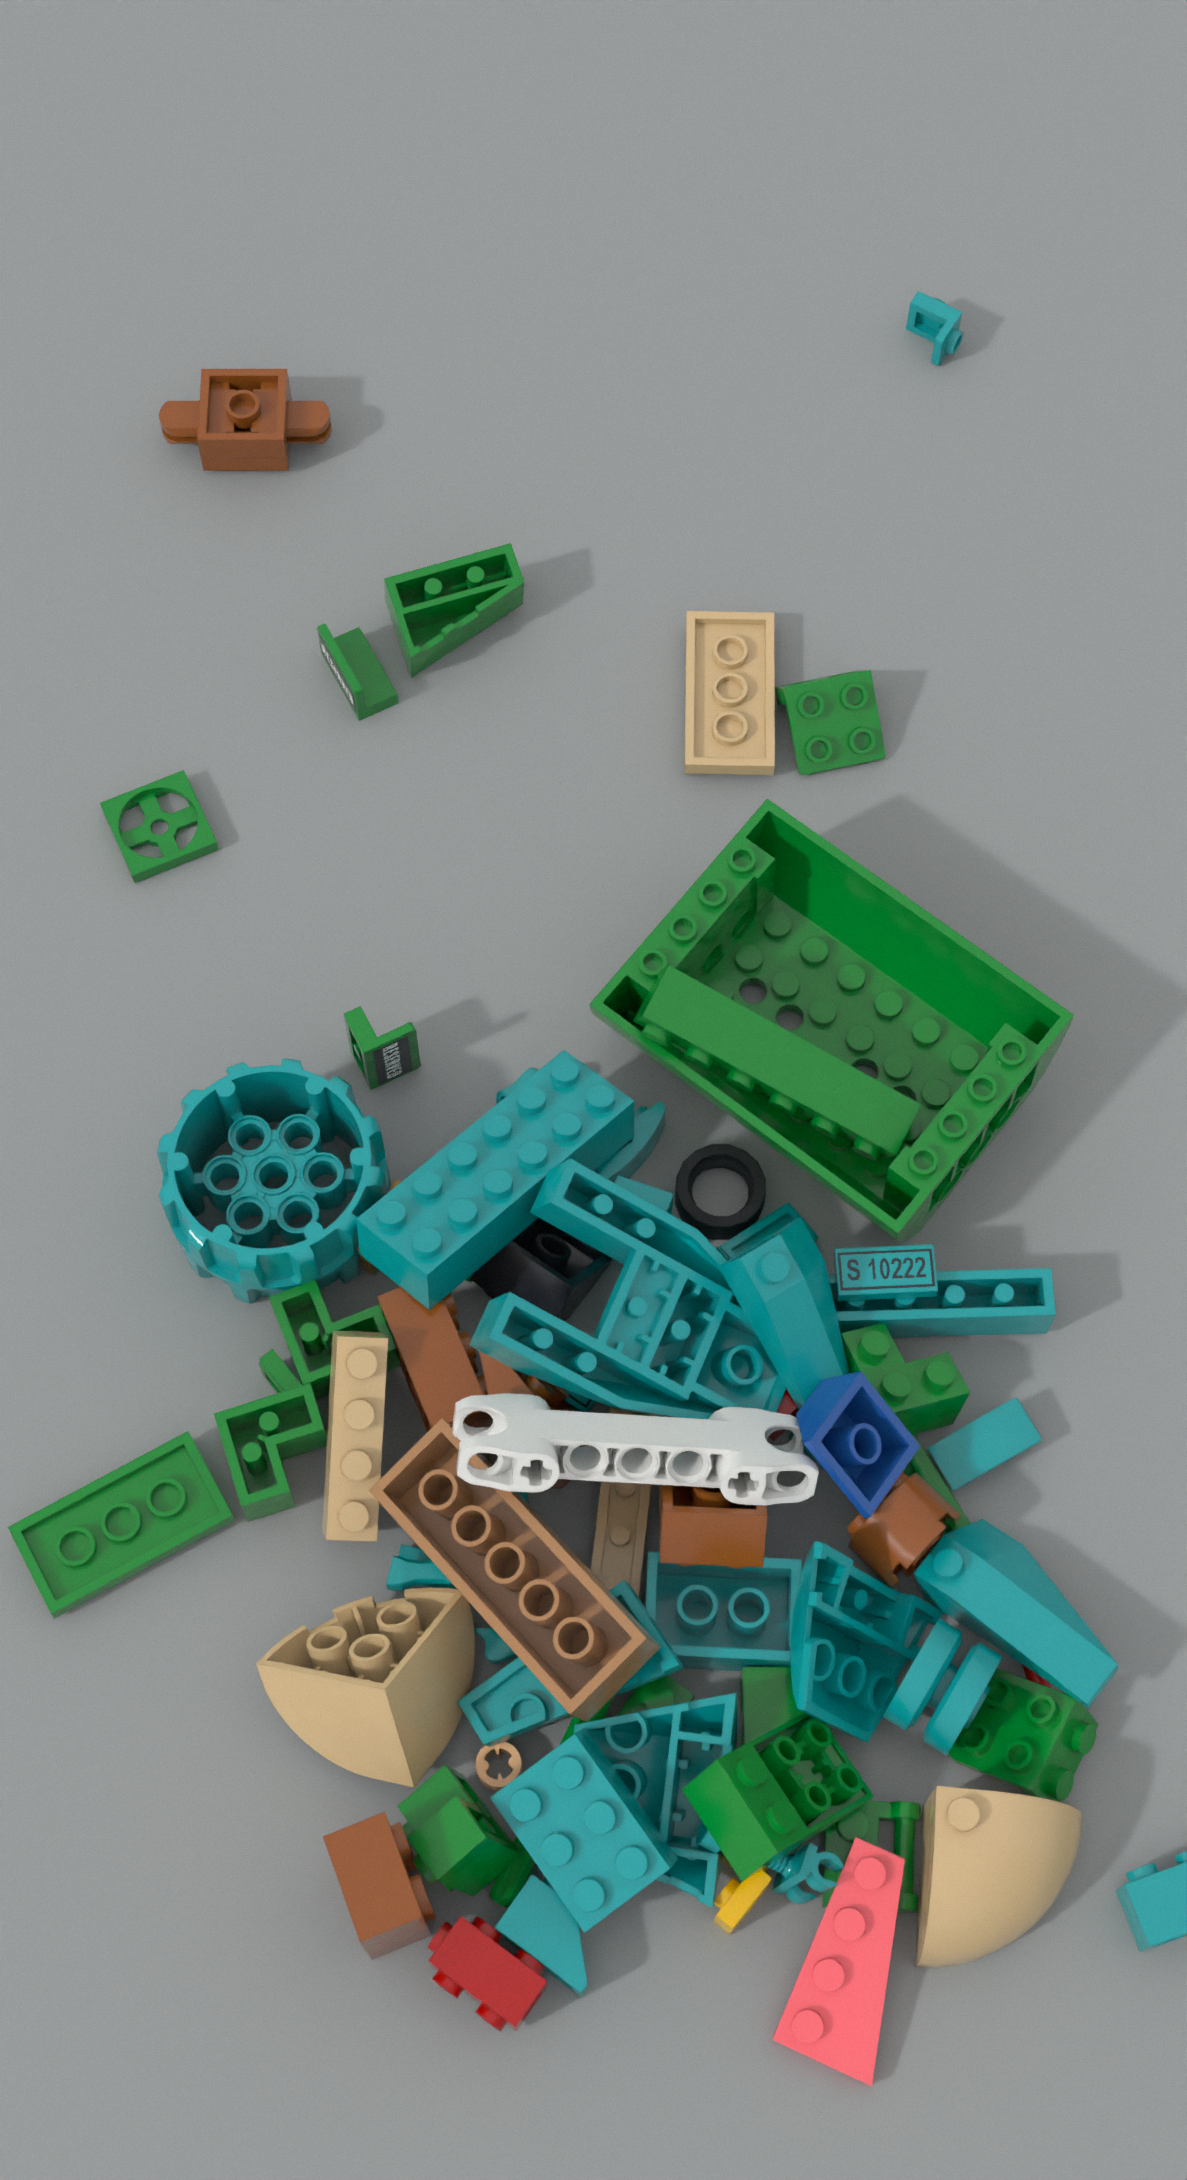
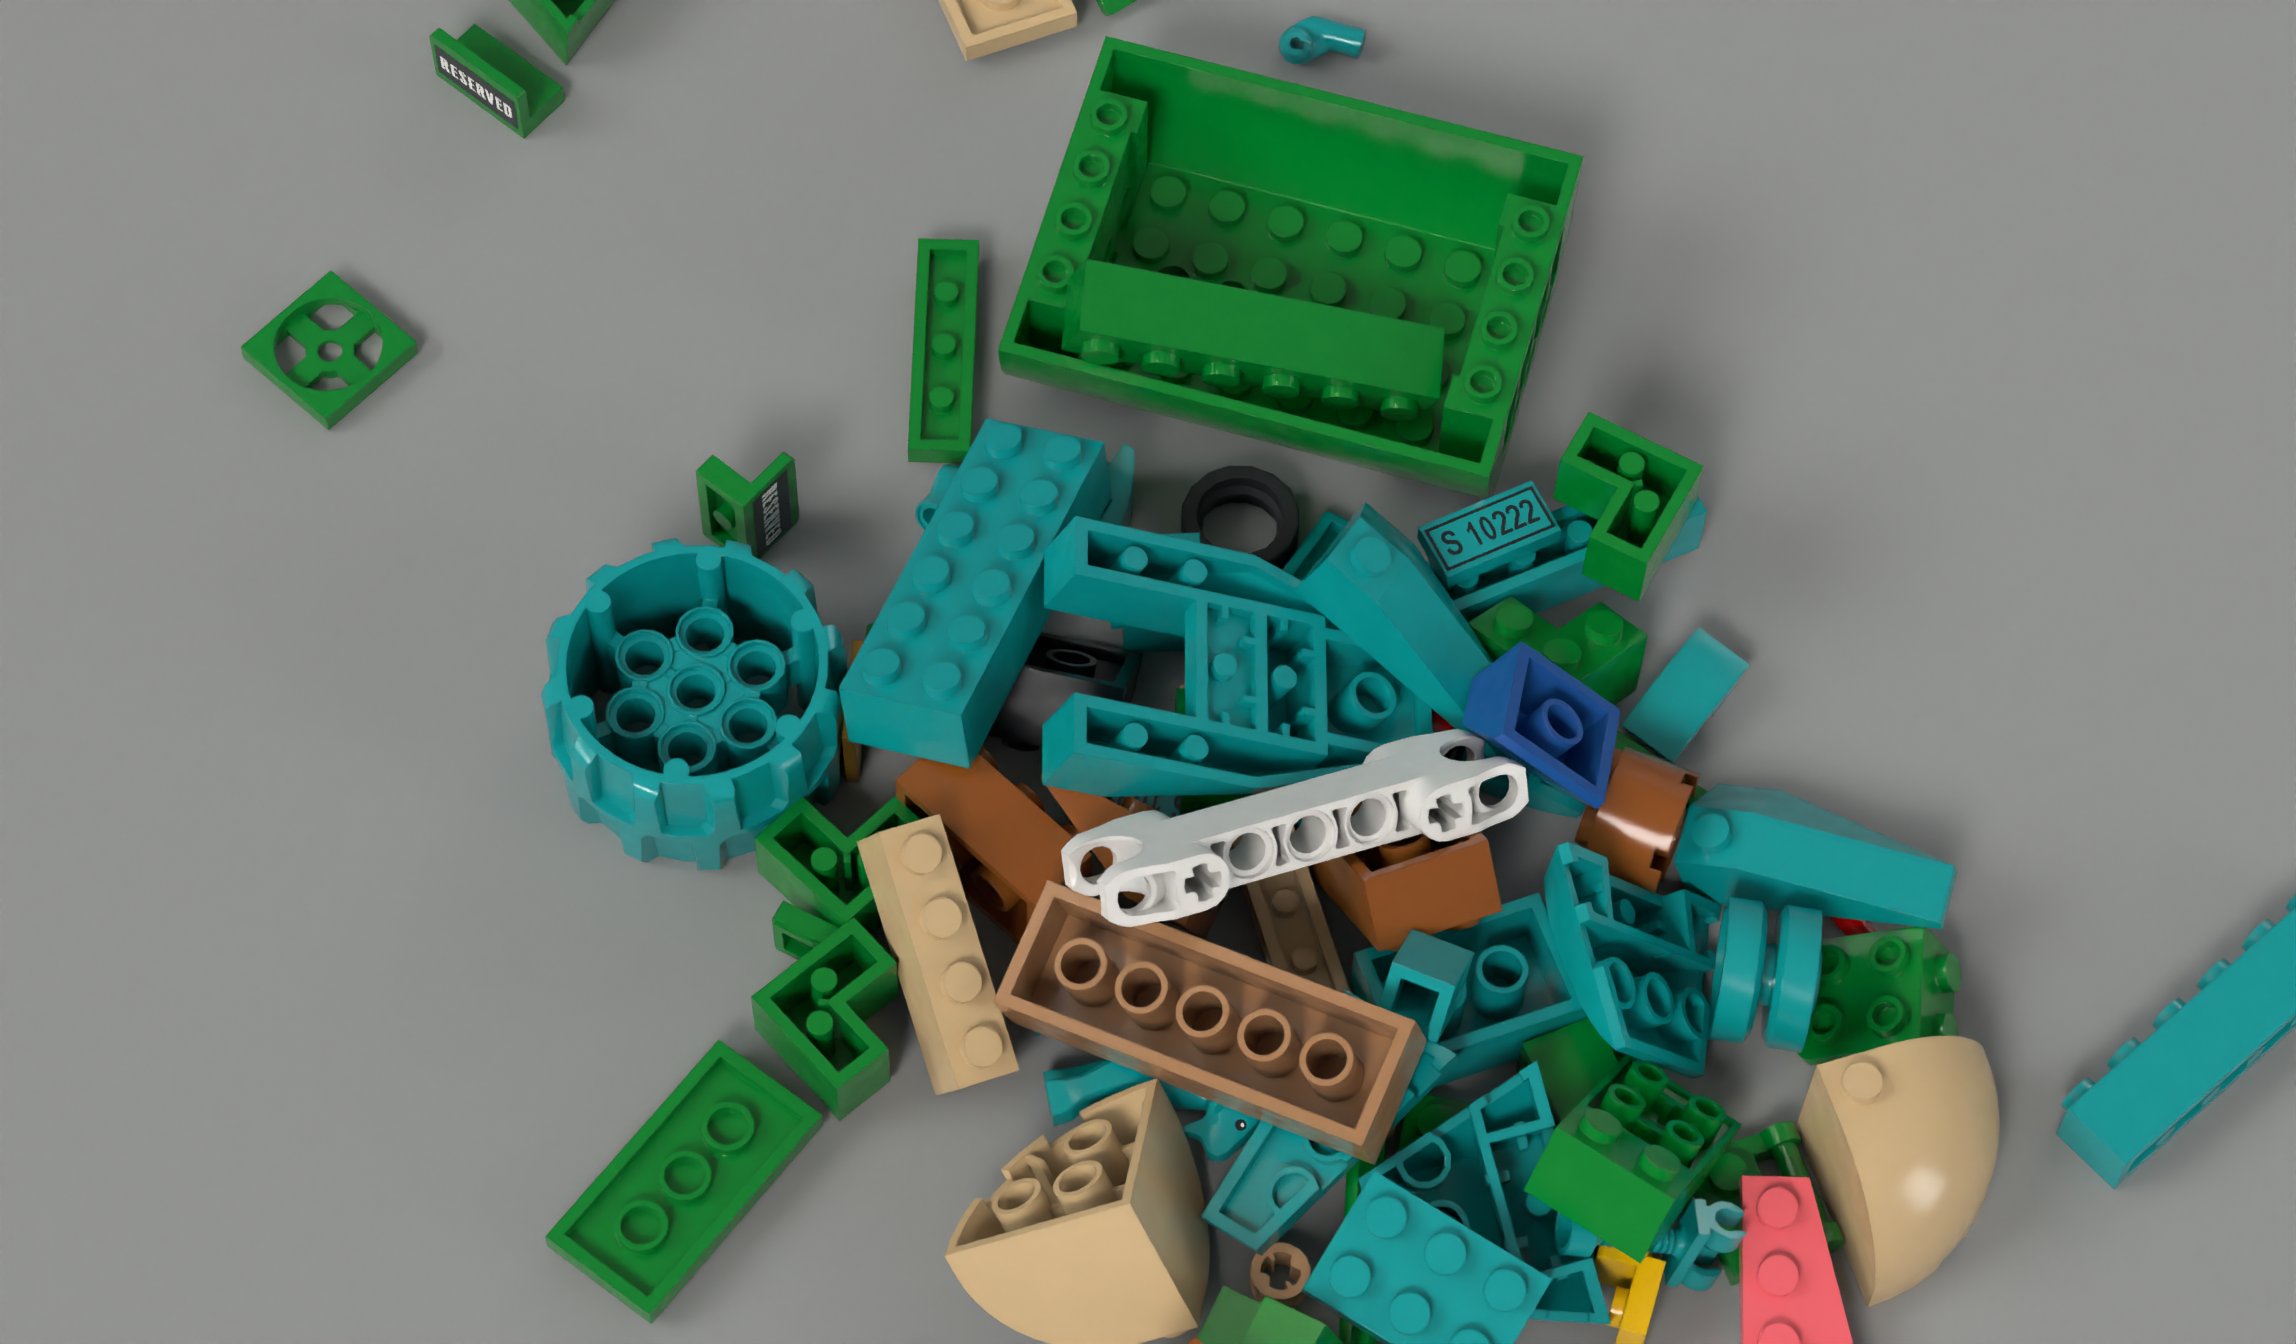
camera: 25 degrees left, 5 degrees down
none -> green plate [908,238,980,463]
none -> teal arm [1279,16,1367,64]
none -> teal brick [1378,929,1475,1043]
none -> green brick [1553,412,1704,601]

